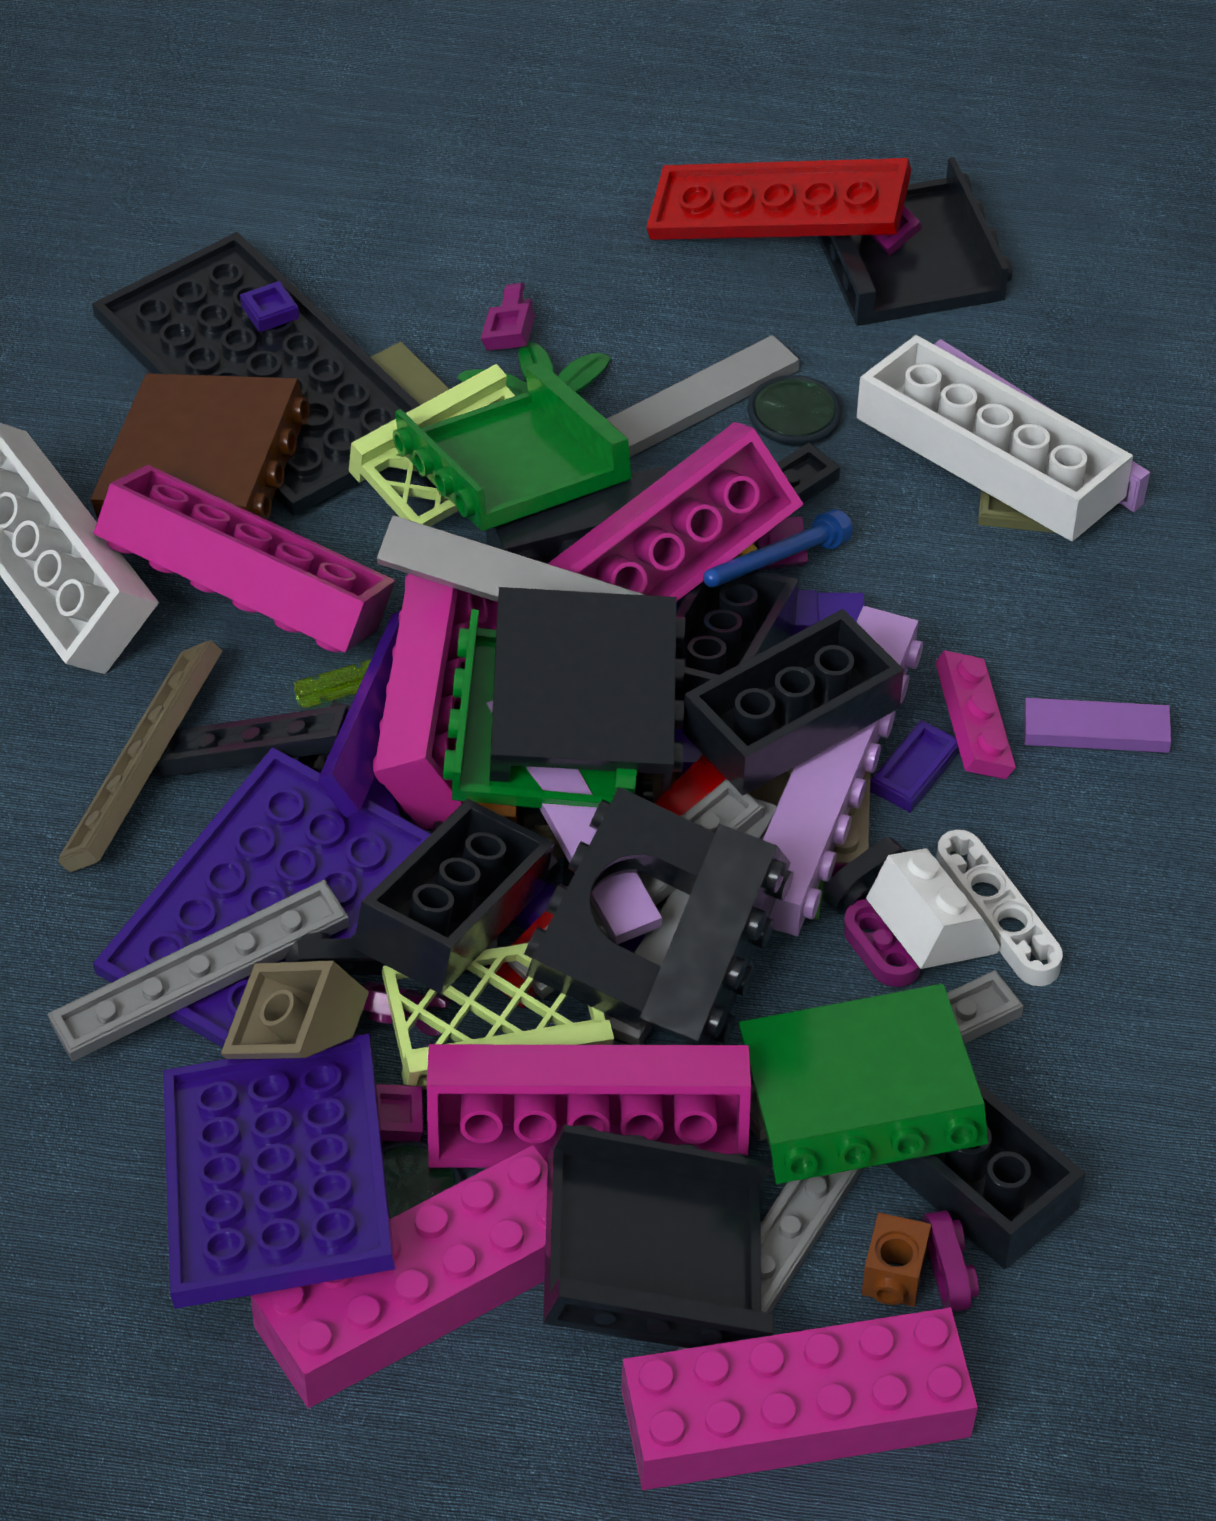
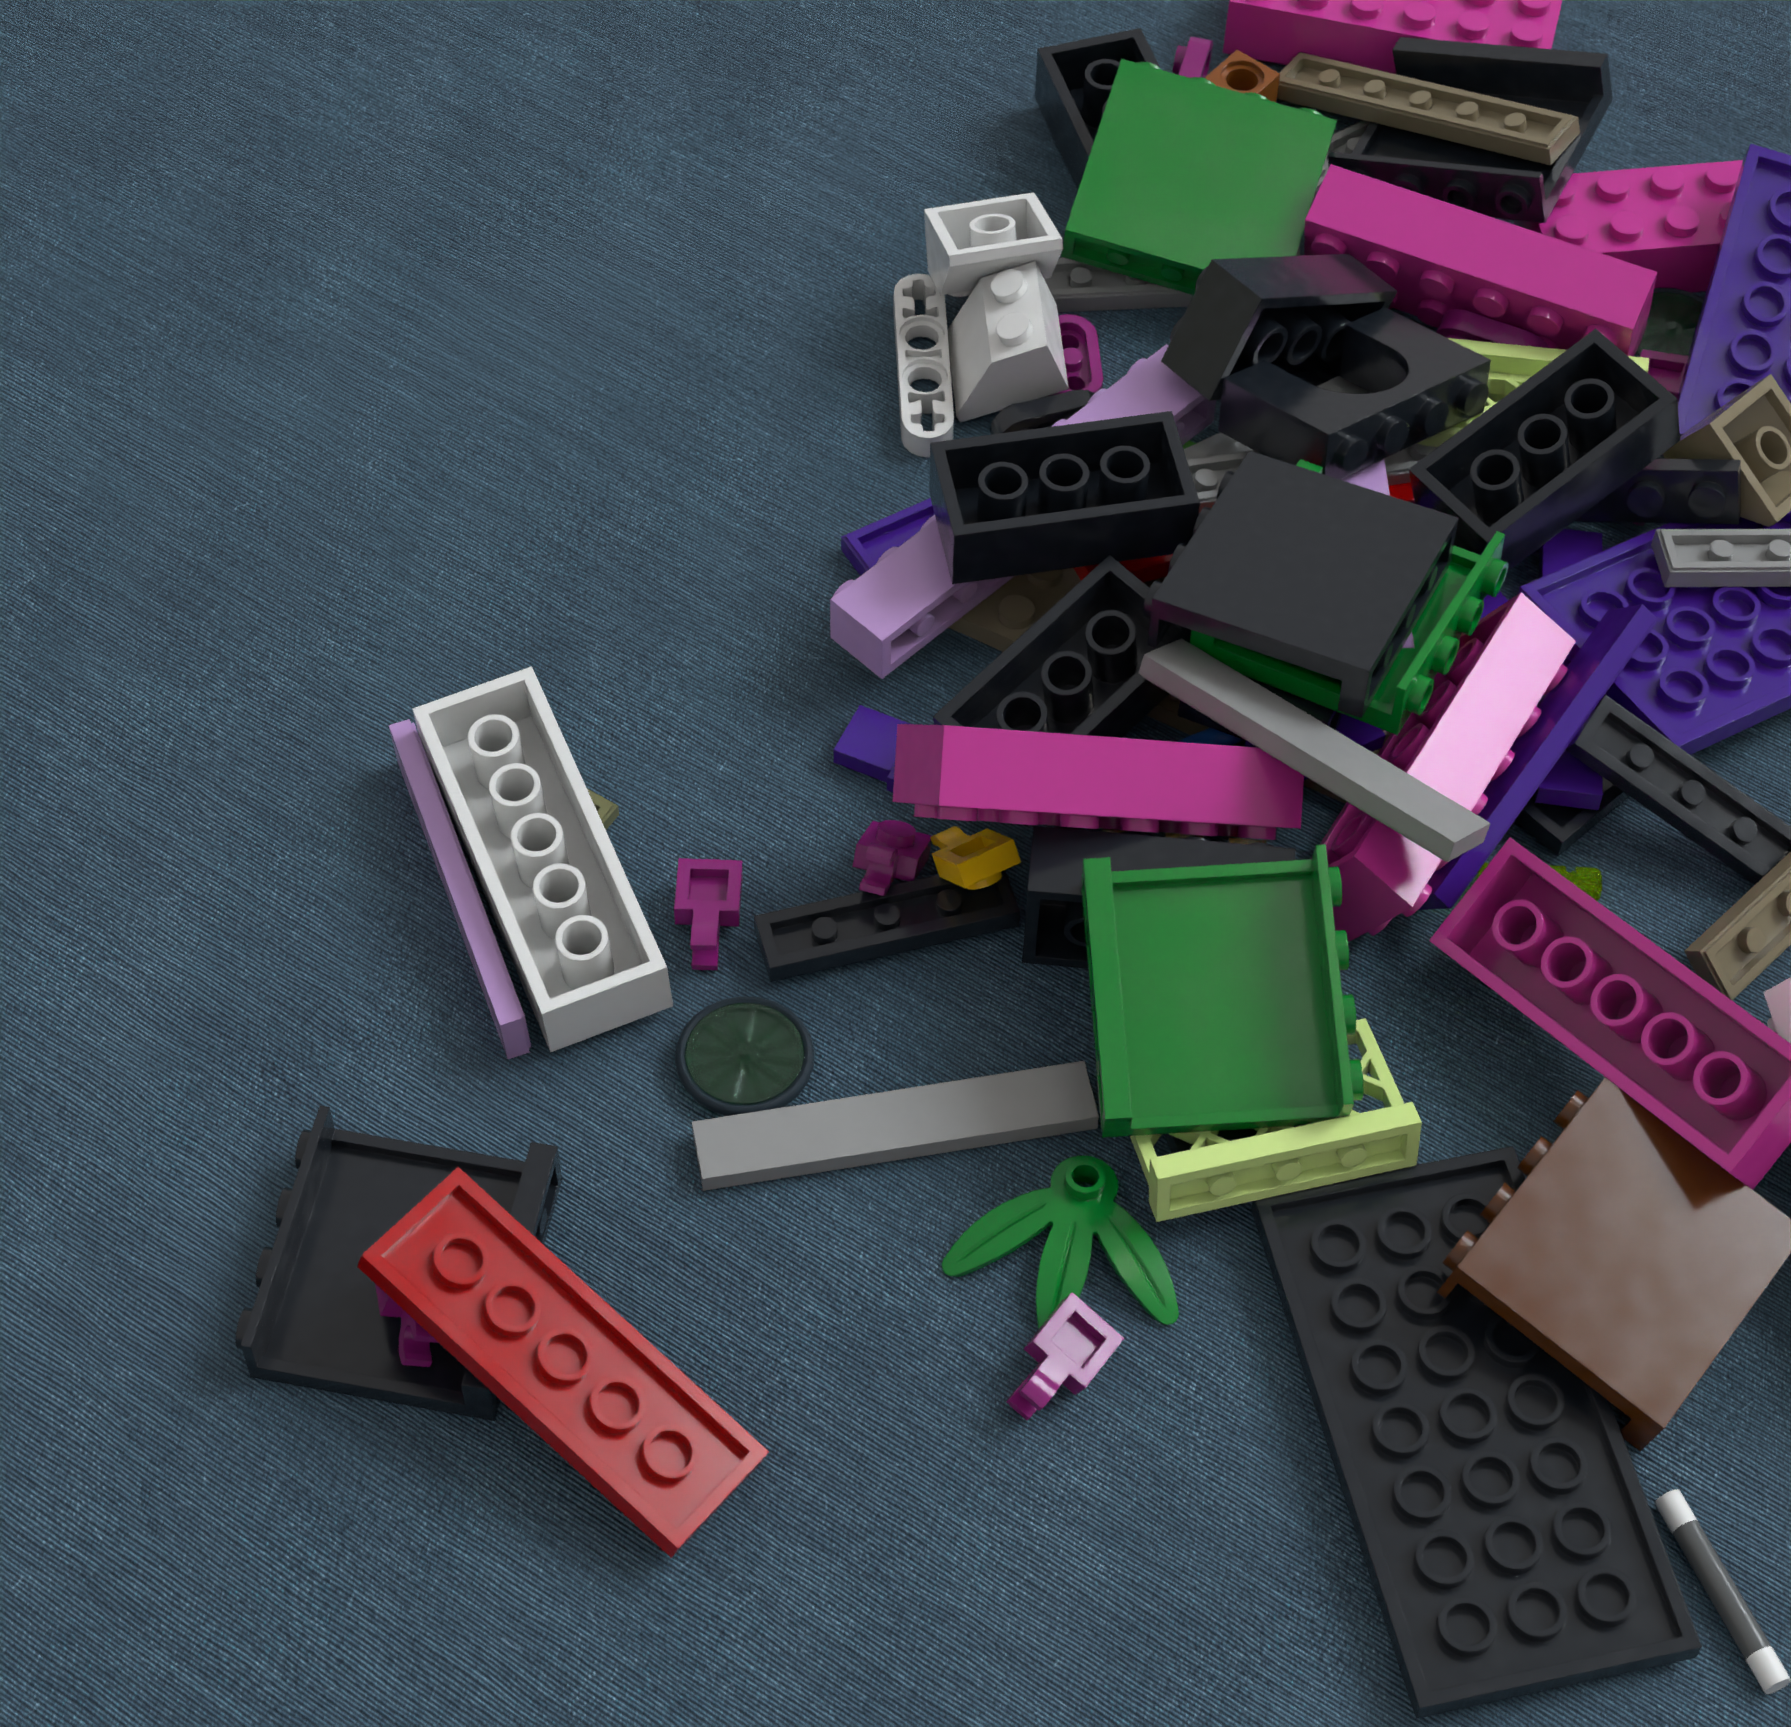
camera: 155 degrees left, 5 degrees up
dark purple tile [240,281,299,333] -> none
olive tile [370,342,449,405] -> none
blue piece [703,509,853,587] -> none
dark pink plate [935,650,1016,779] -> none
medium lavender tile [1024,698,1171,753] -> none
none -> magenta plate [674,858,743,971]
none -> white slope [924,192,1063,297]
none -> dark tan tile [1277,52,1580,165]
none -> dark grey bar [1655,1489,1791,1694]

